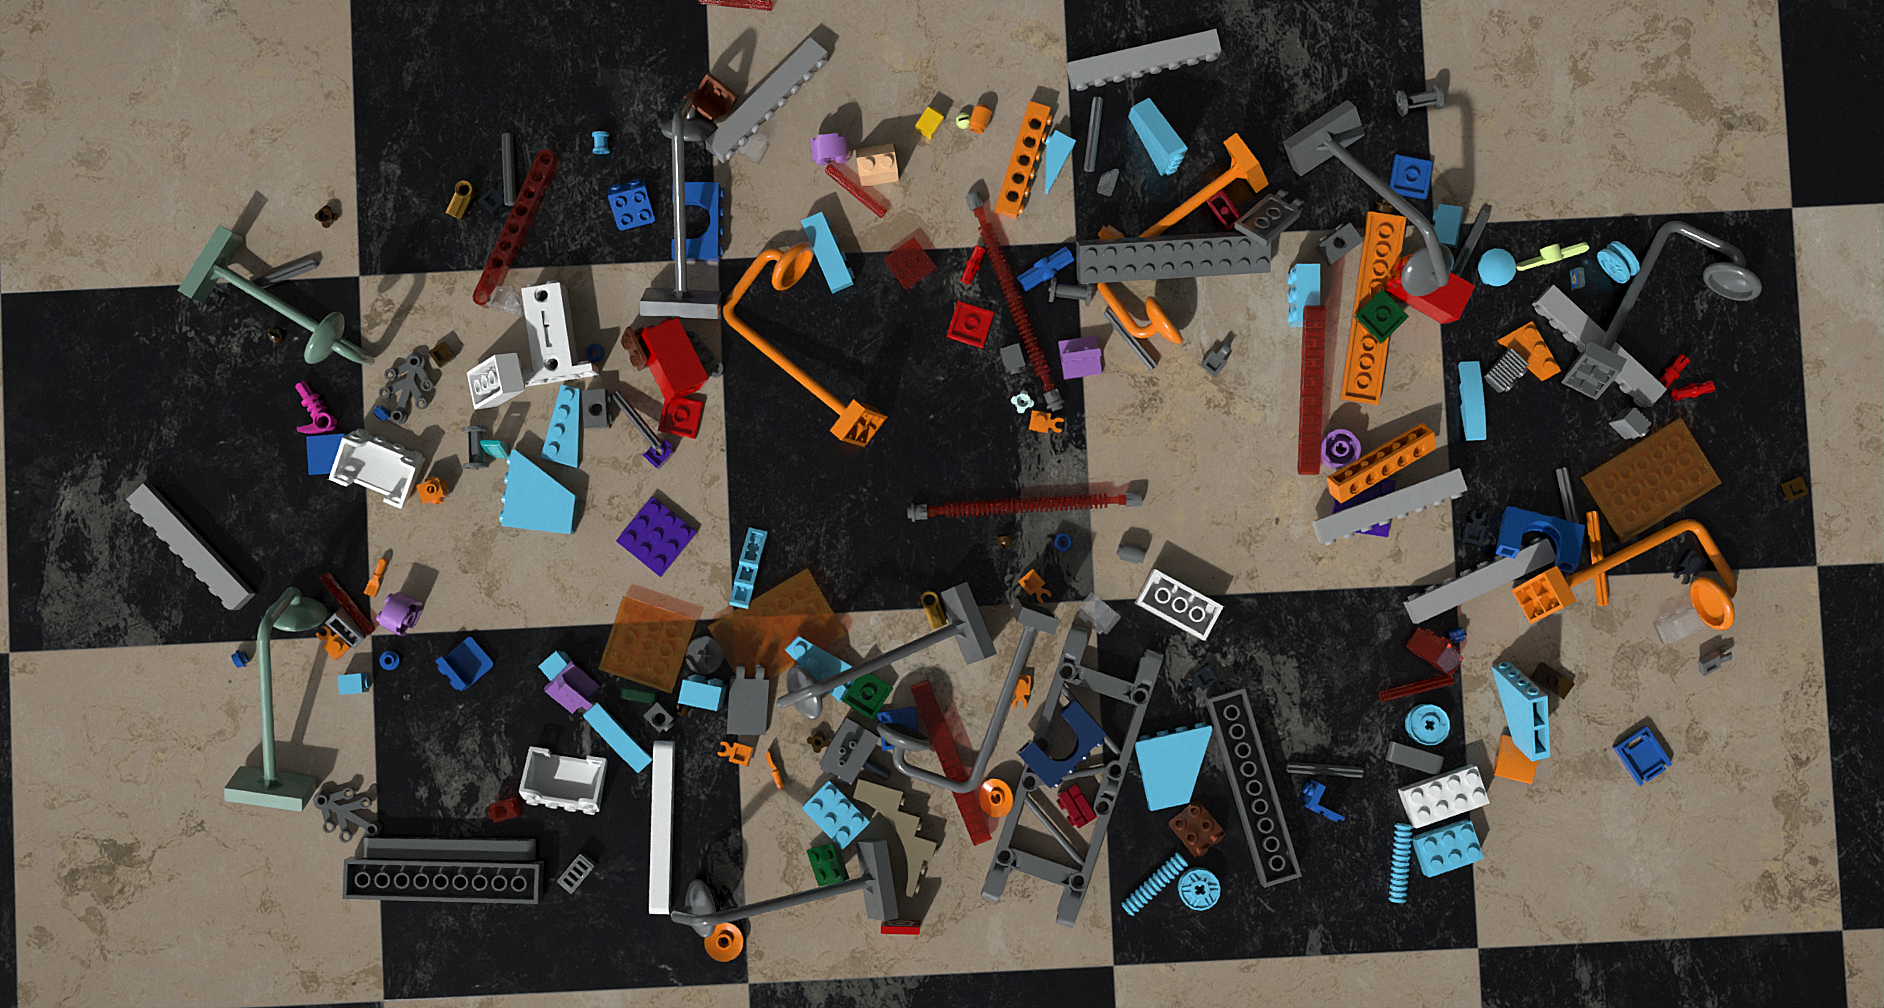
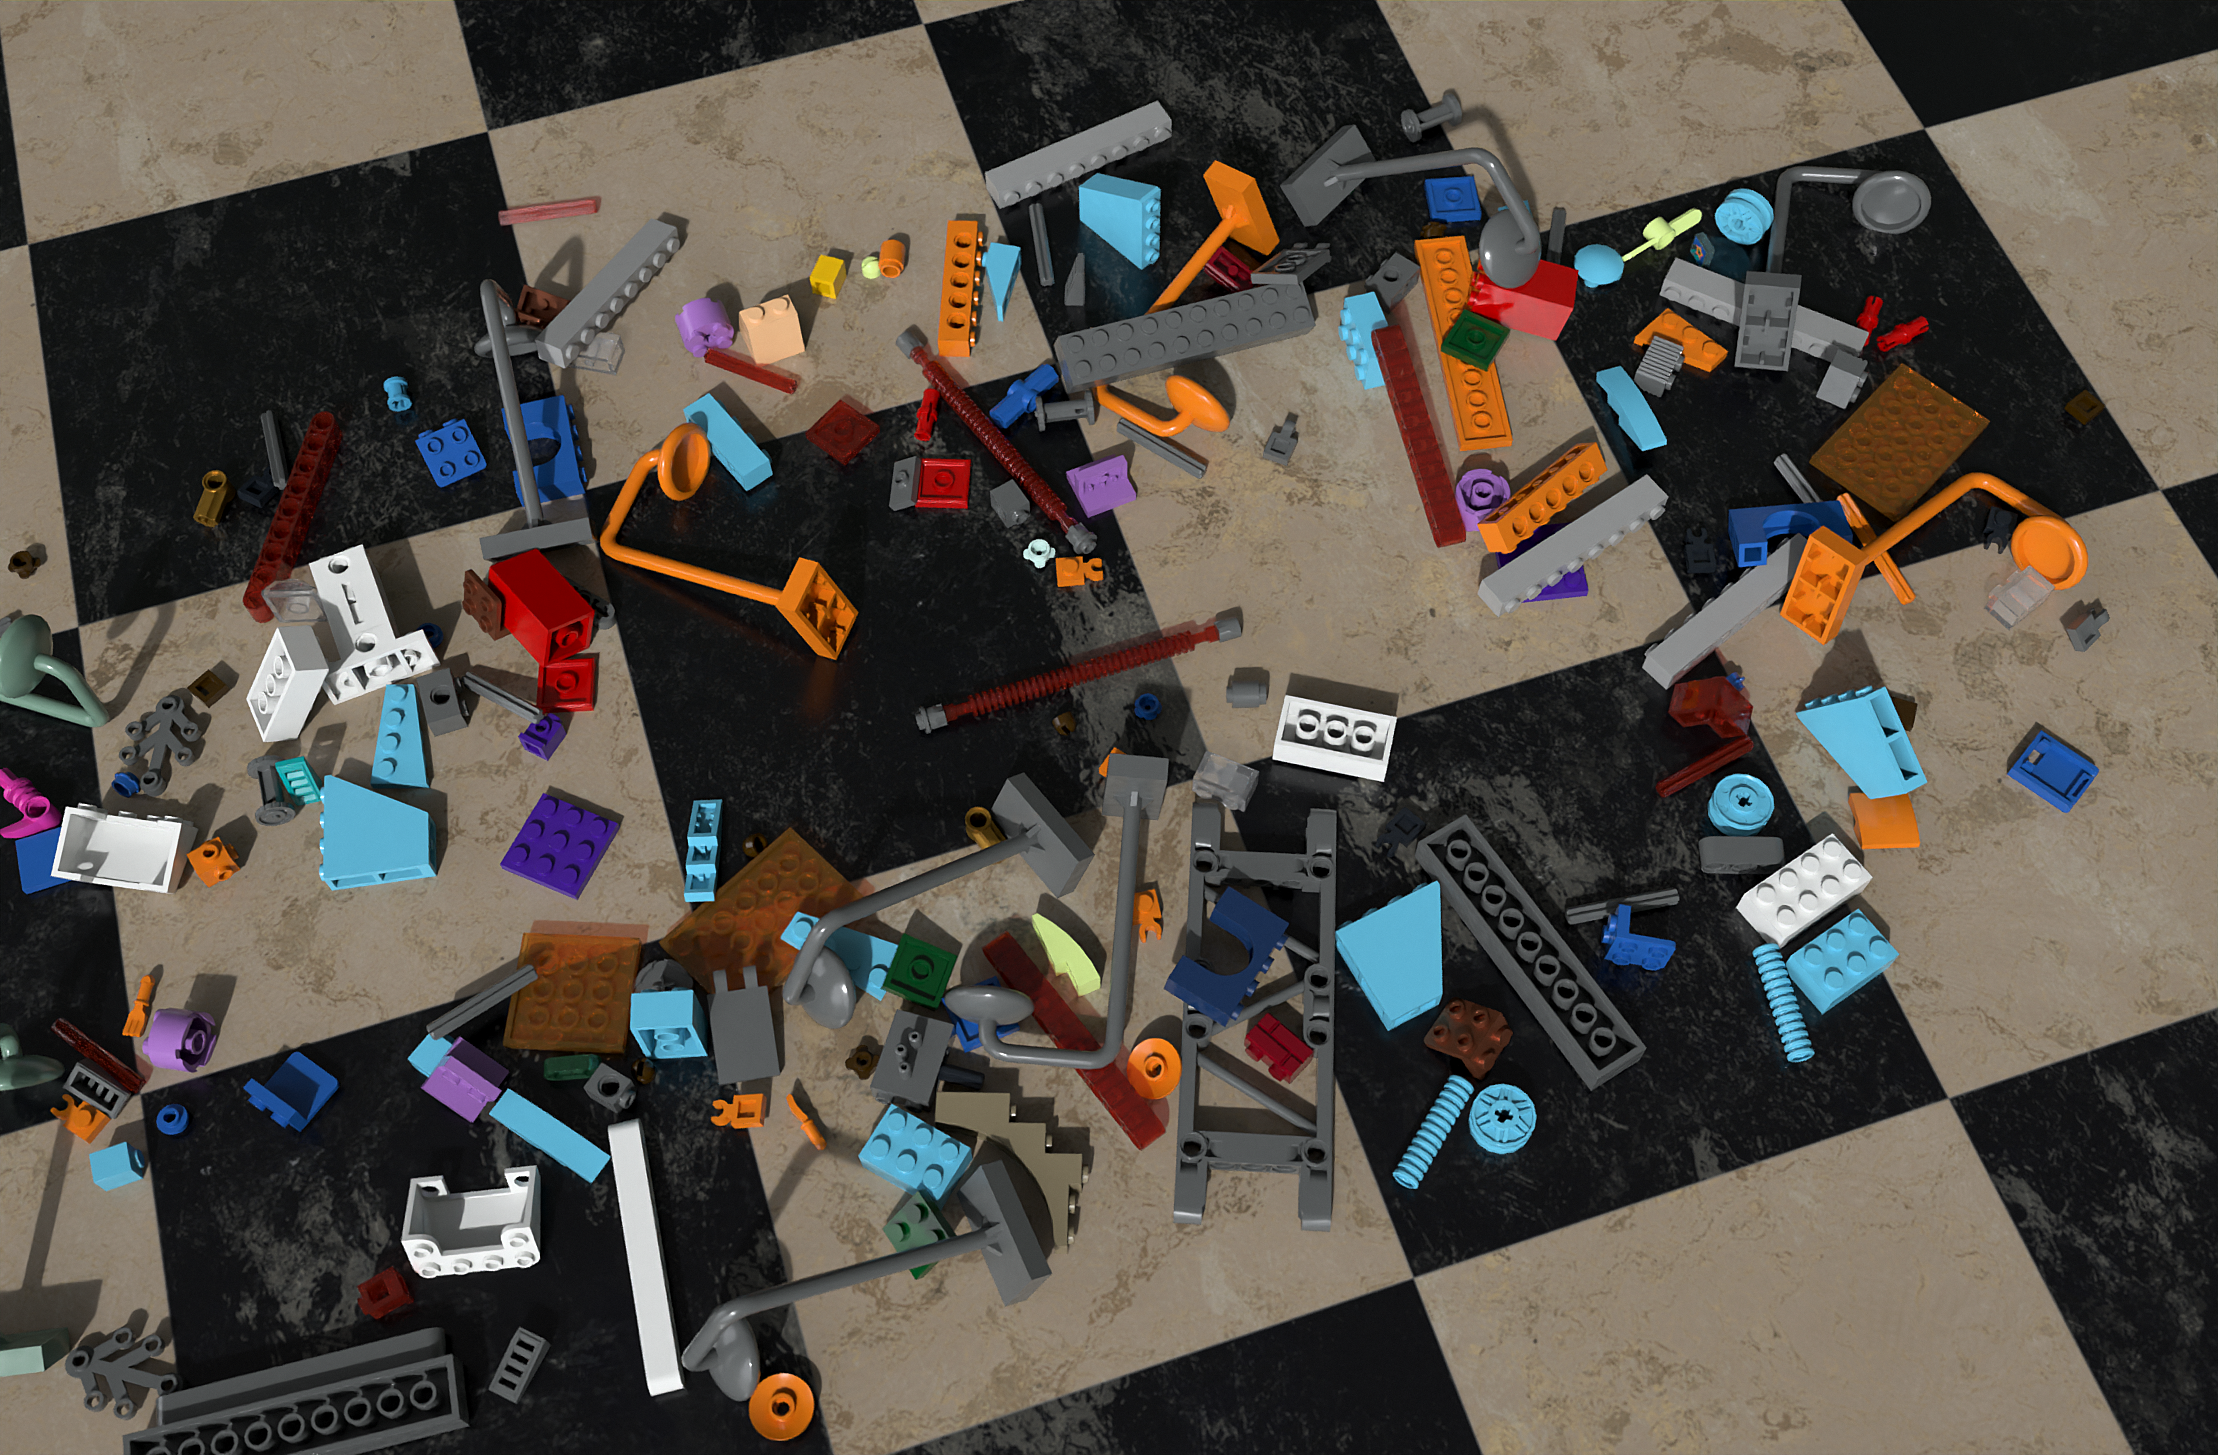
camera: 15 degrees left, 25 degrees down
red tile [881,919,921,935] -> none
none -> dark grey axle [426,964,538,1040]
none -> dark brown hinge [742,833,768,857]
none -> dark grey plate [889,456,921,511]
none -> yellowish green slope [1032,913,1100,997]

